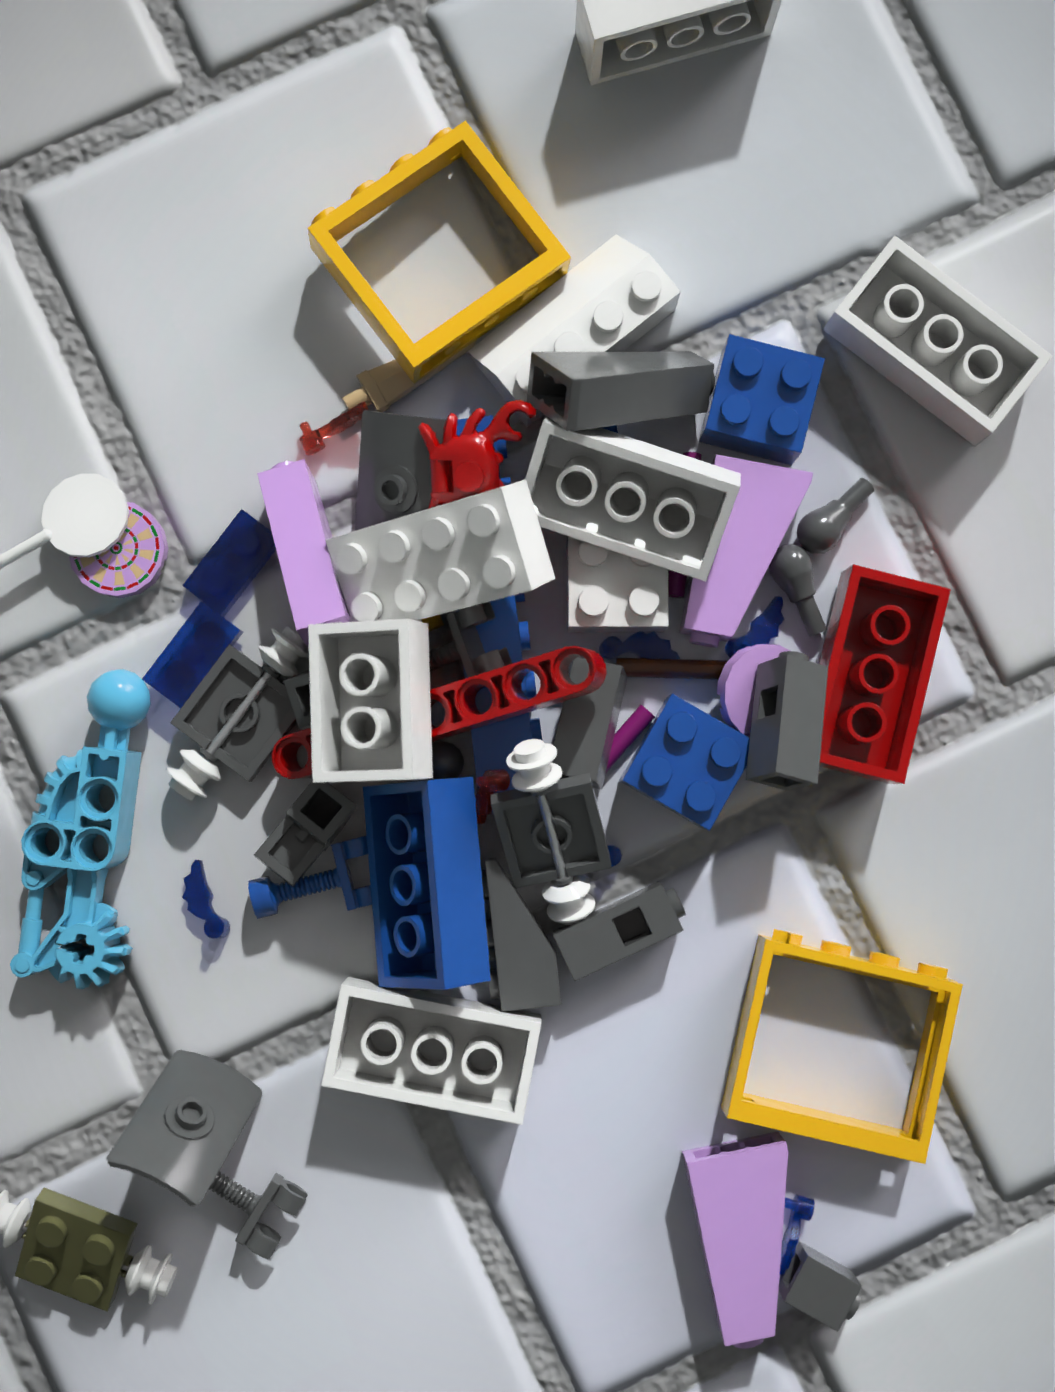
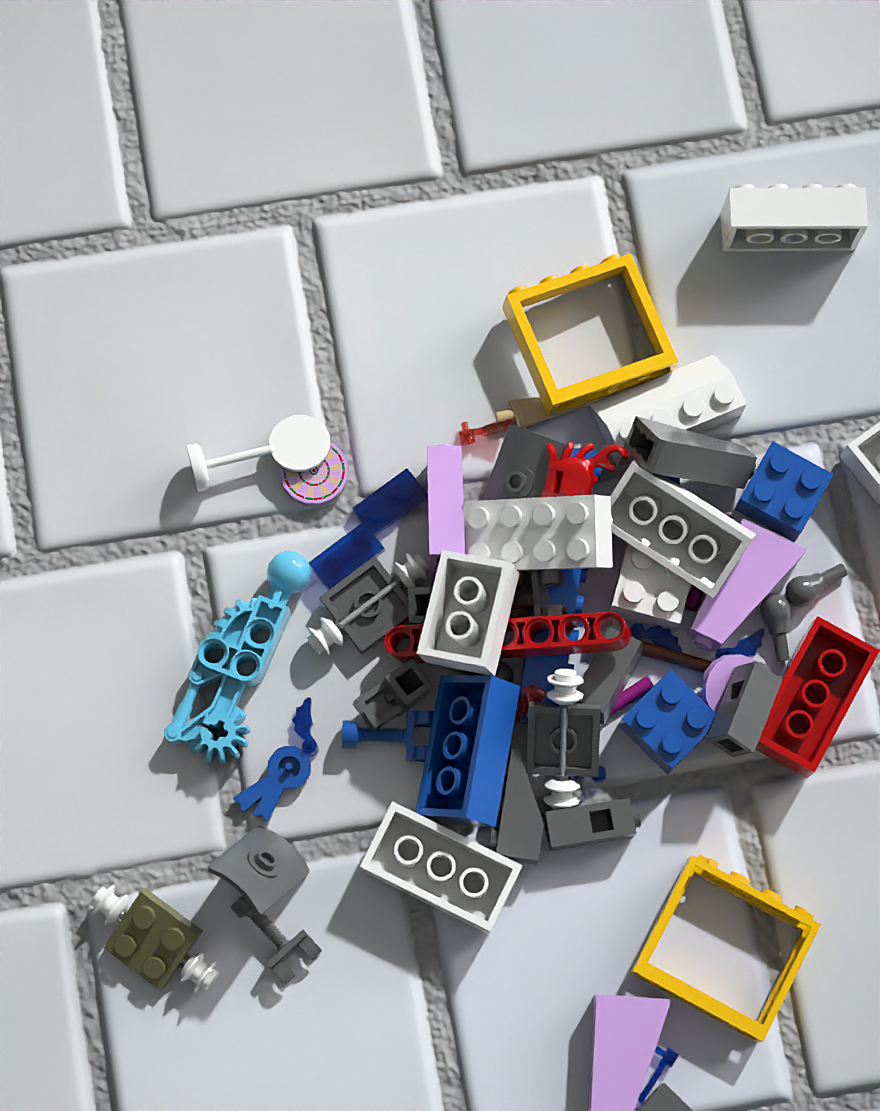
camera: 10 degrees right, 10 degrees down
none -> blue piece [233,746,311,822]

